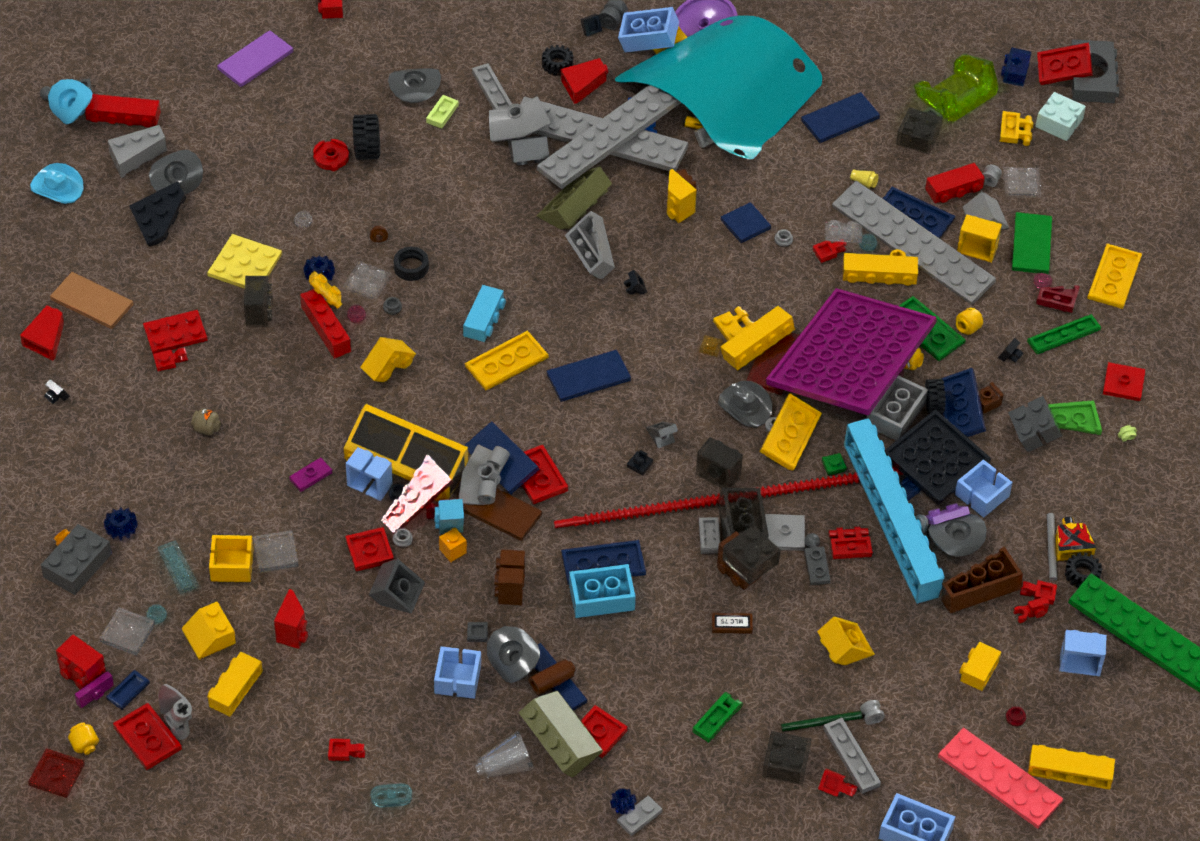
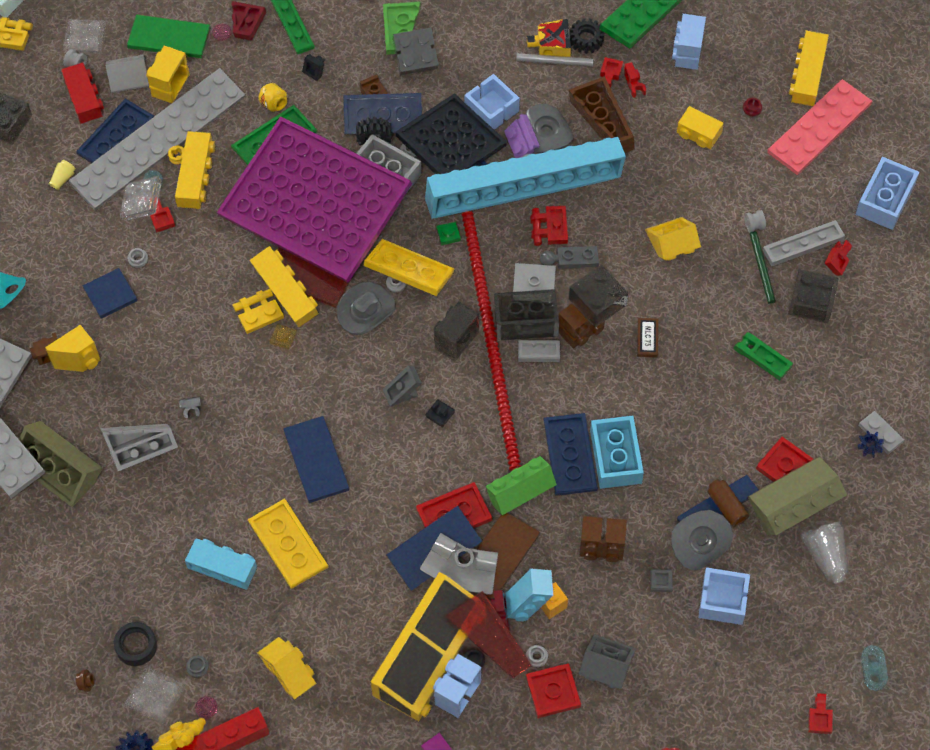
camera: 85 degrees left, 10 degrees up
none -> bright green brick [486,456,557,515]

